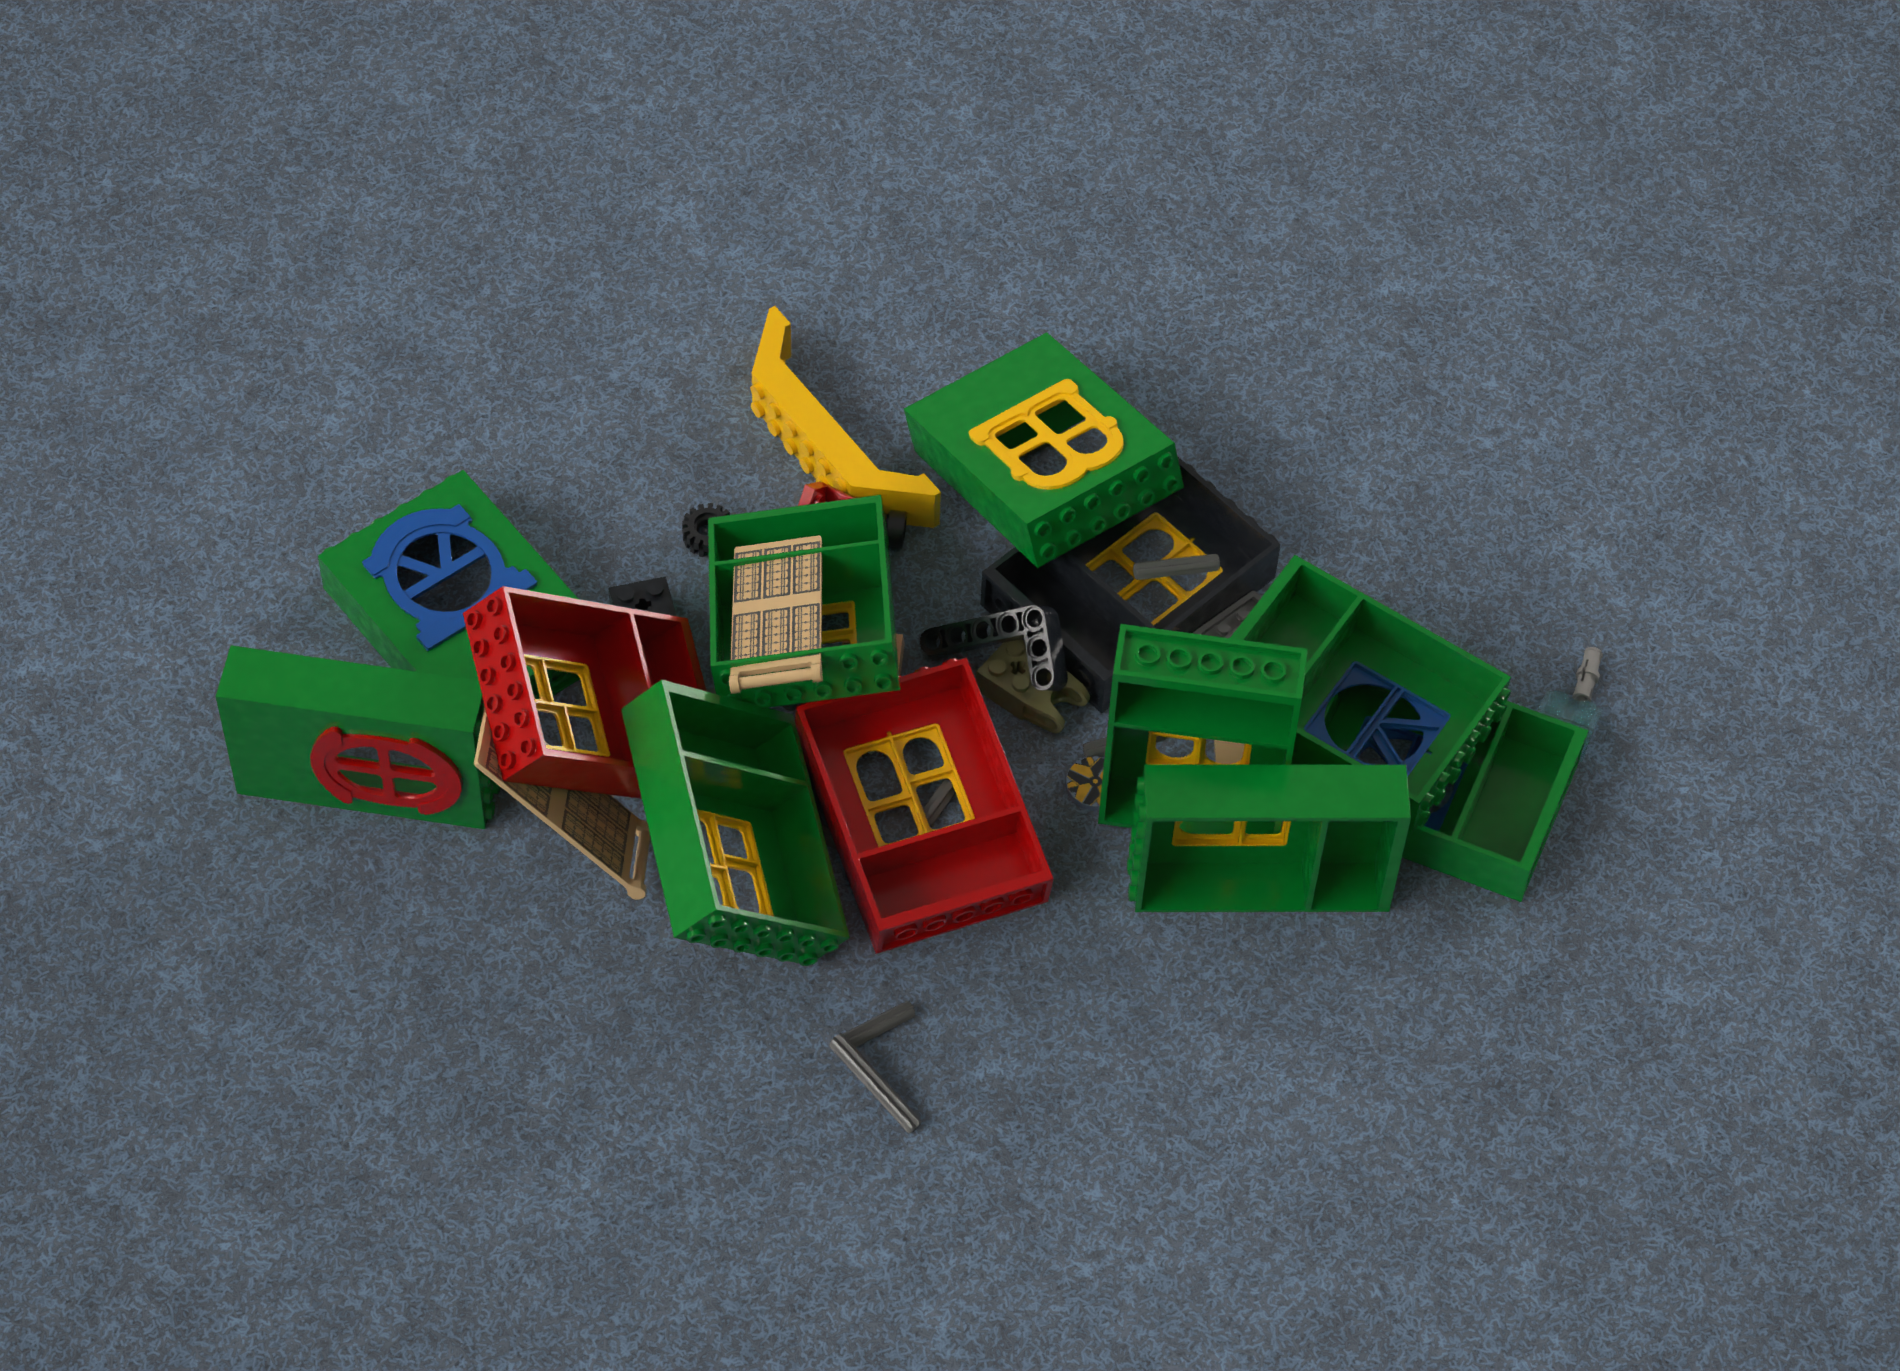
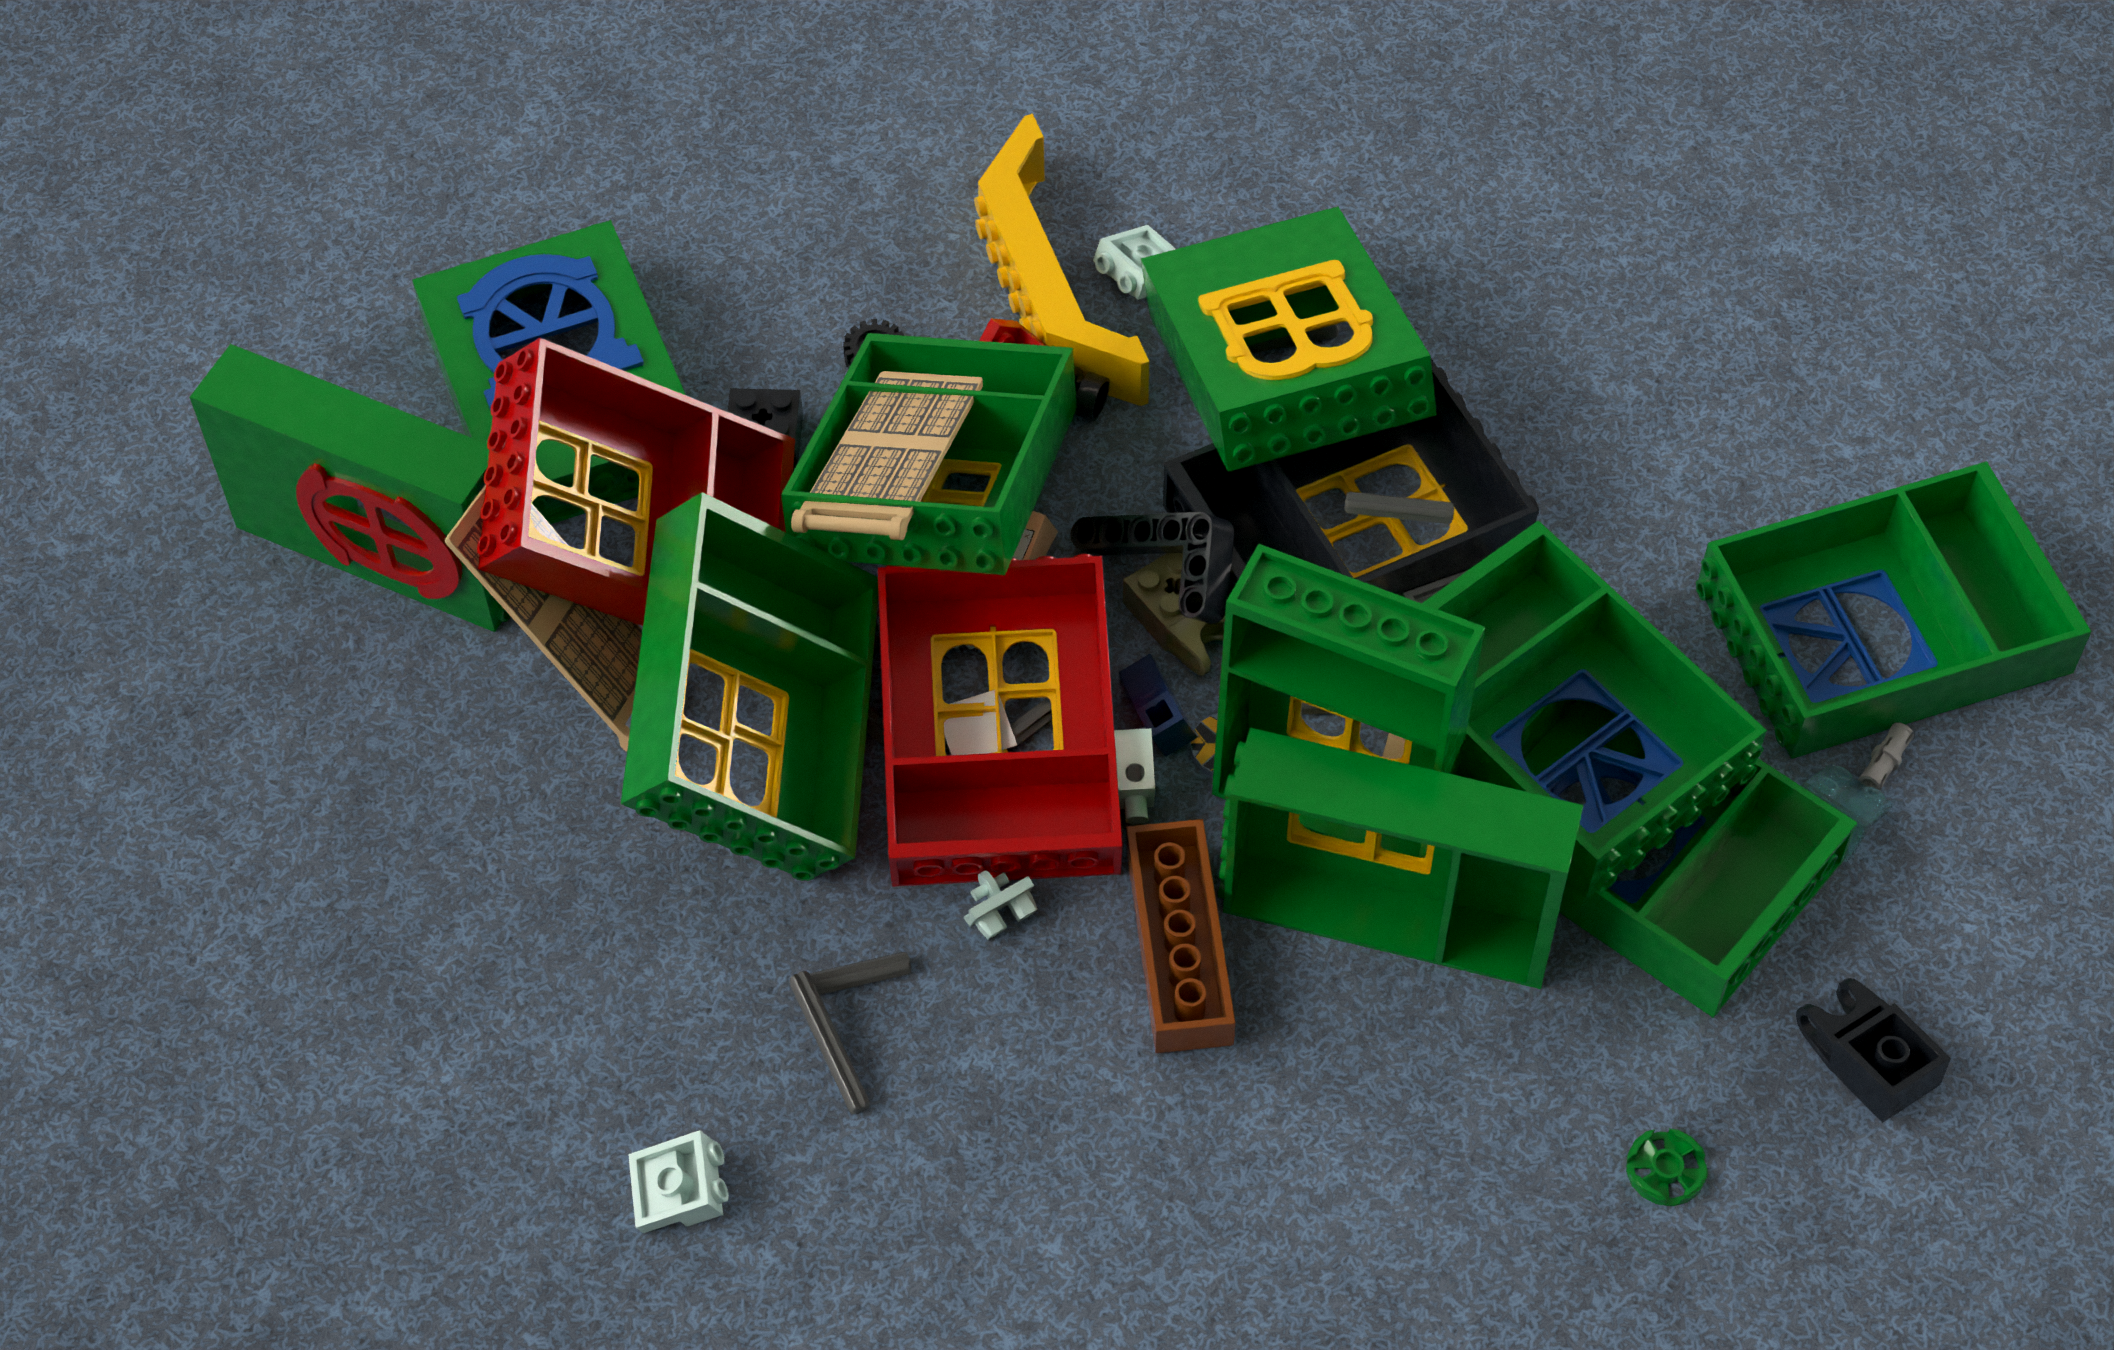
camera: 20 degrees right, 0 degrees up
none -> light aqua plate [628,1130,729,1233]
none -> white sticker [944,690,1017,755]
none -> light aqua hips [964,870,1038,940]
none -> light aqua plate [1093,225,1175,300]
none -> light aqua torso [1114,728,1155,825]
none -> dark blue slope [1119,654,1198,757]
none -> dark orange brick [1126,819,1236,1053]
none -> green piece [1626,1128,1708,1206]
none -> green panel [1696,461,2091,759]
none -> black brick [1796,978,1951,1123]

